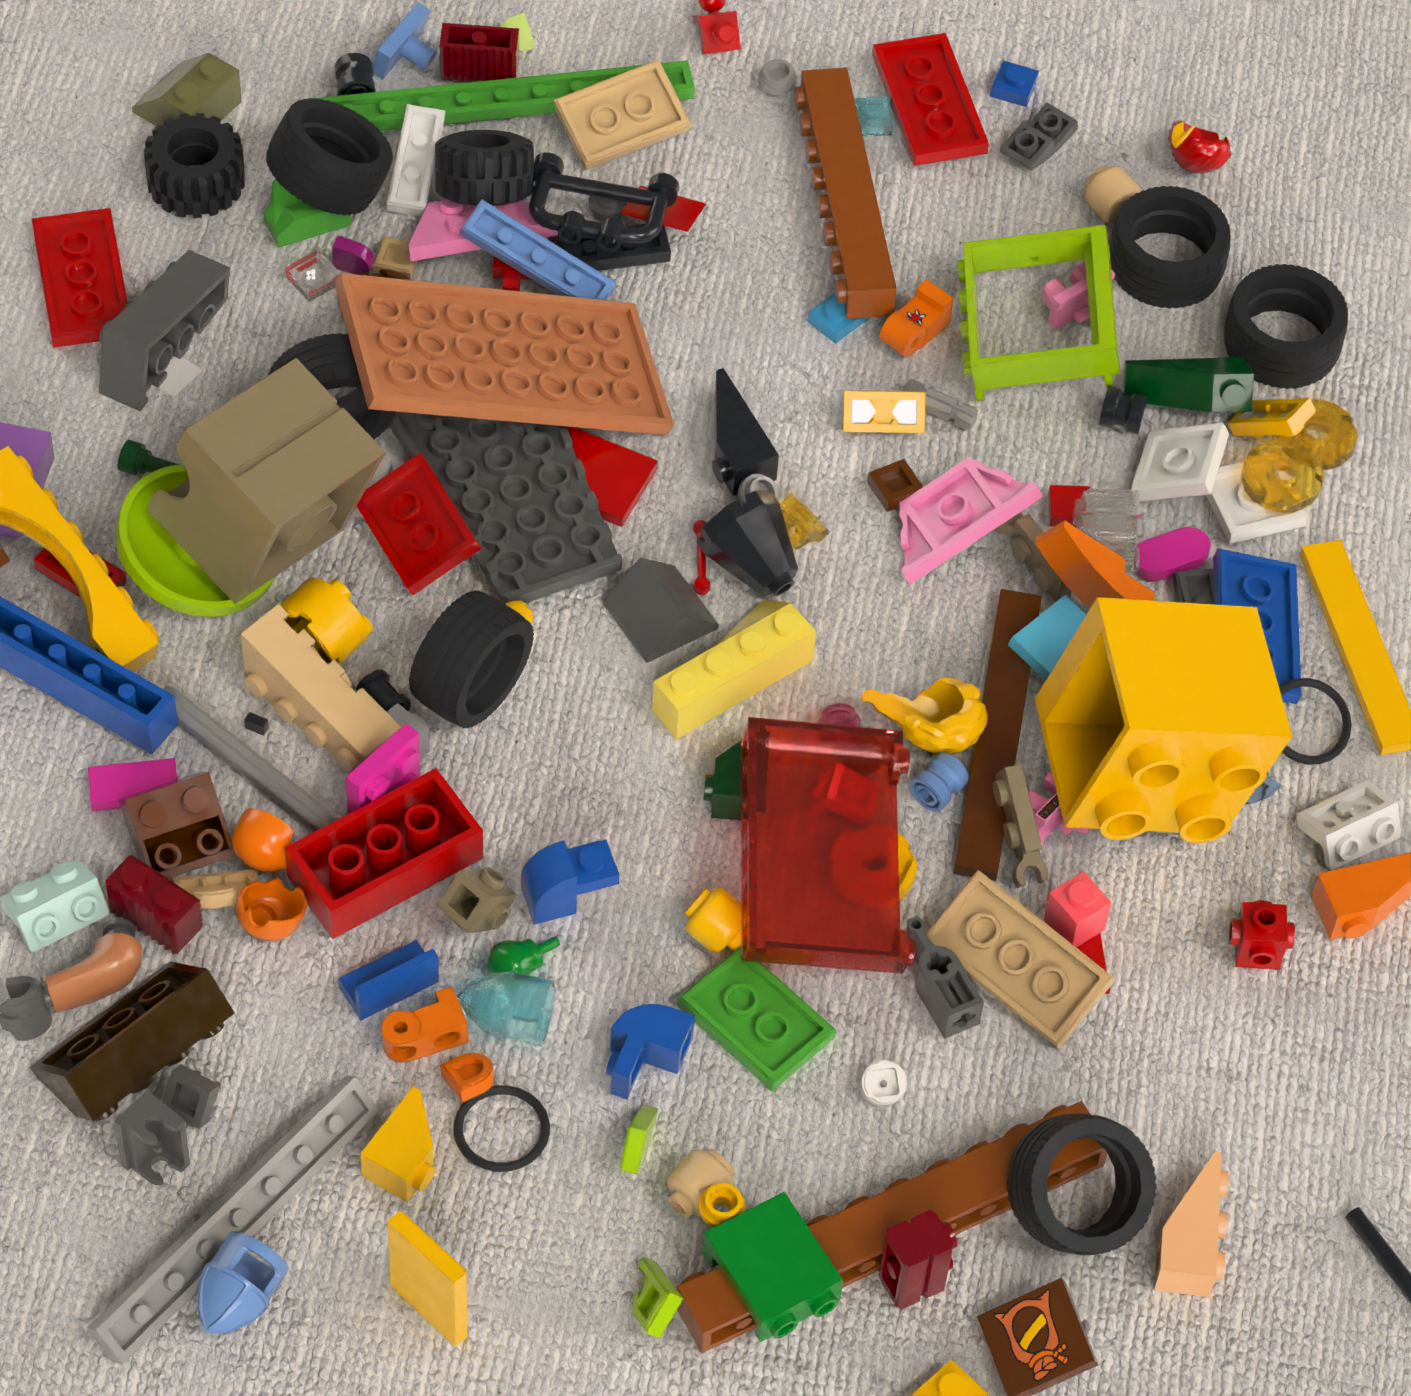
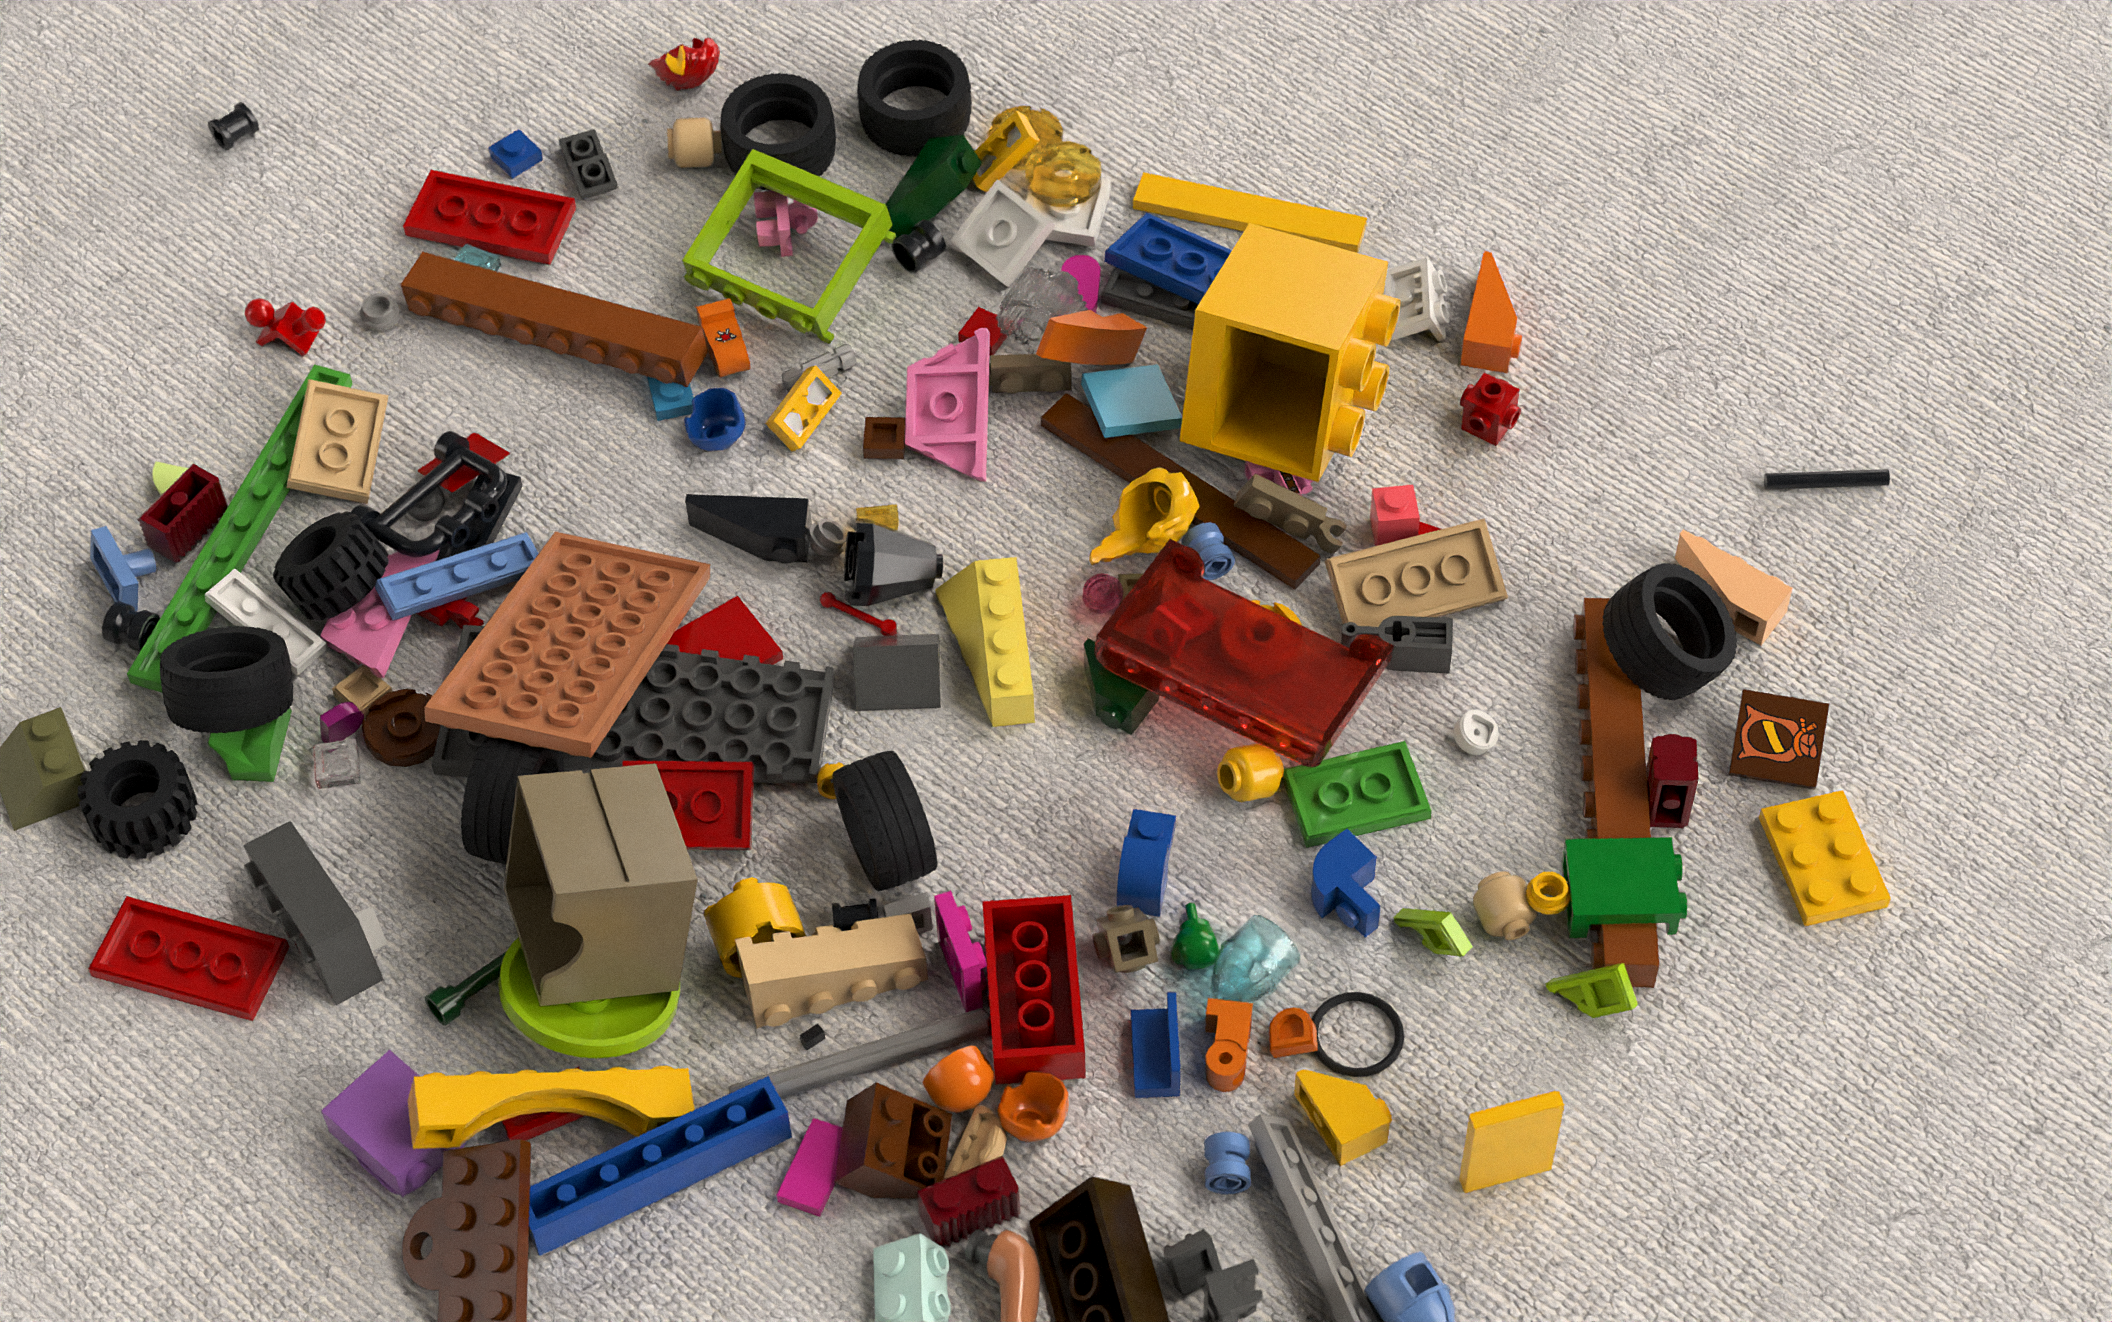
camera: 55 degrees left, 0 degrees up
none -> blue hair [684,388,746,452]
none -> medium blue wheel [1204,1132,1251,1194]

